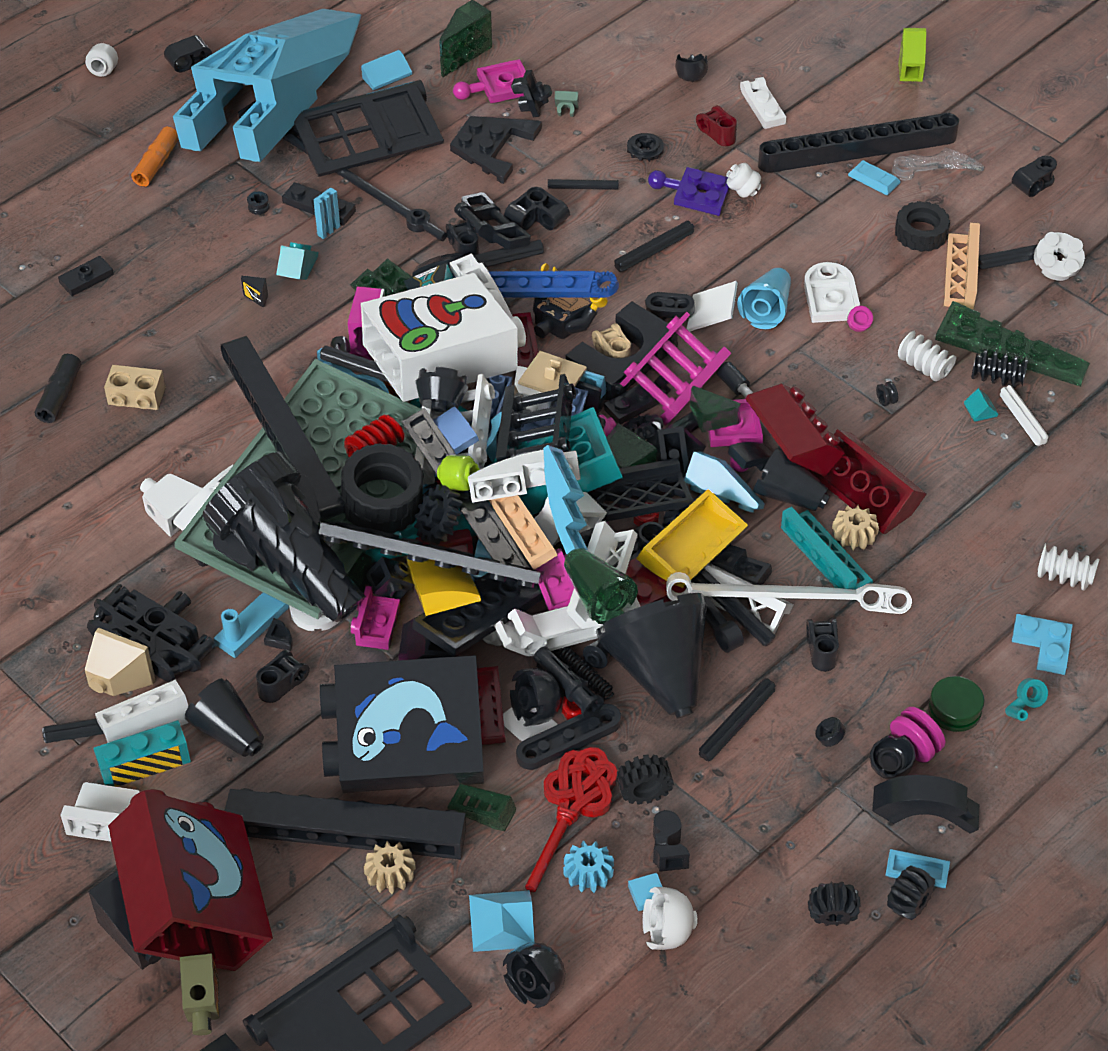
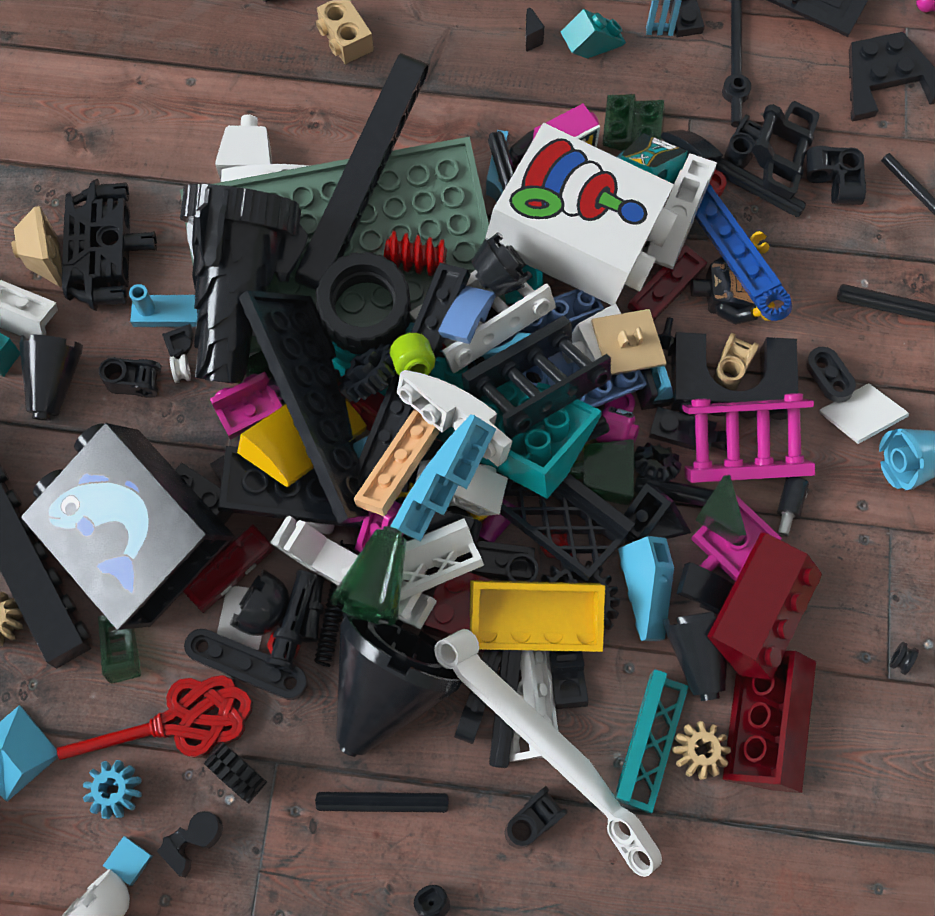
camera: 50 degrees right, 20 degrees up
none -> white bush [170,354,191,383]

